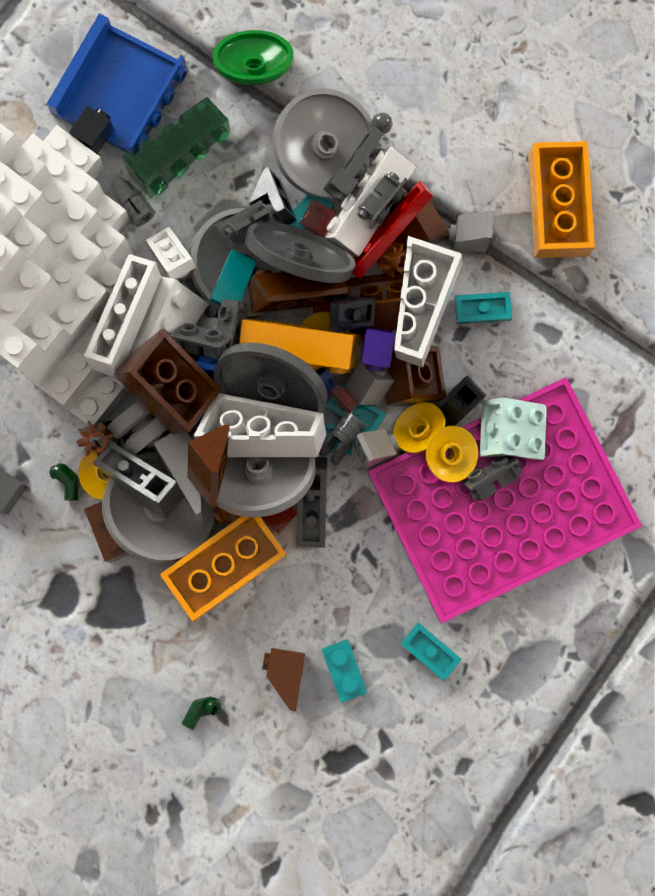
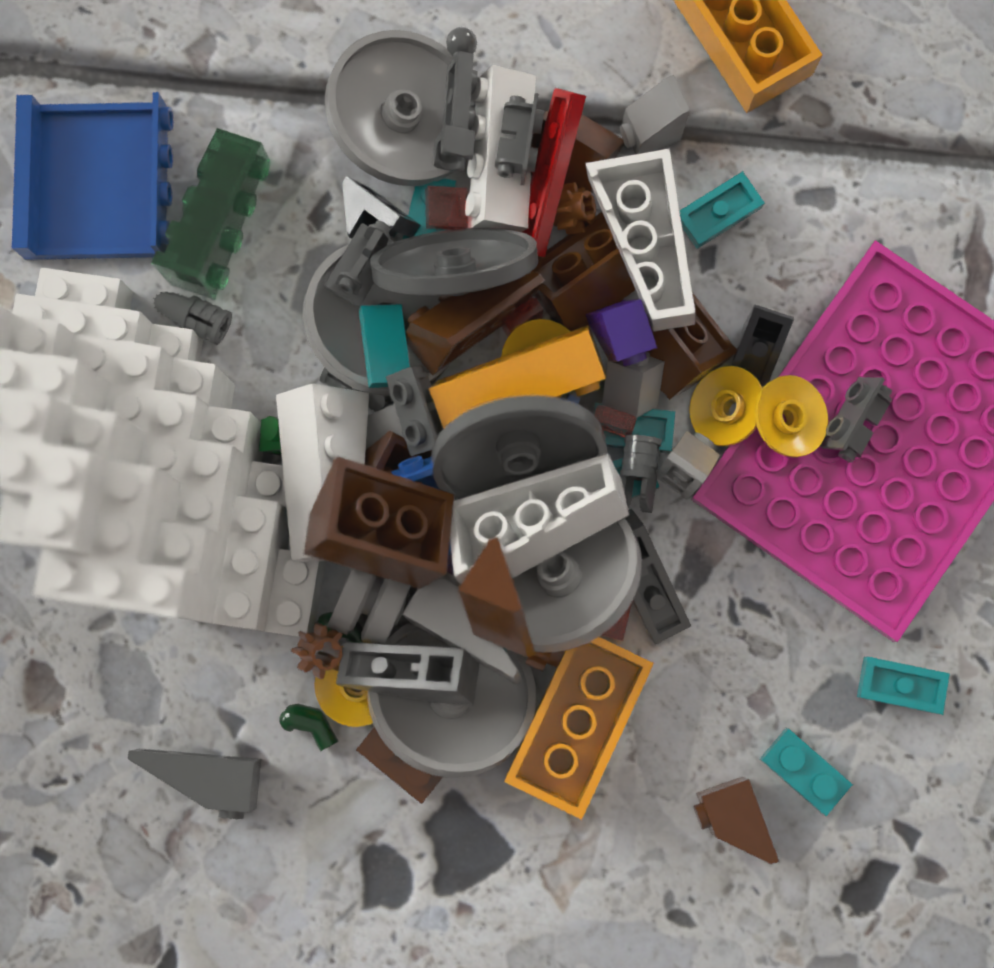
camera: 20 degrees left, 0 degrees up
black brick [69,106,114,155] -> none
white brick [84,254,161,376] -> none
white plate [146,227,196,279] -> none
dark grey hinge [170,323,234,360] -> none
dark green arm [181,696,221,730] -> none
green dish [213,30,294,85] -> none
black slope [329,296,376,333] -> none
light aqua bracket [480,397,546,460] -> none

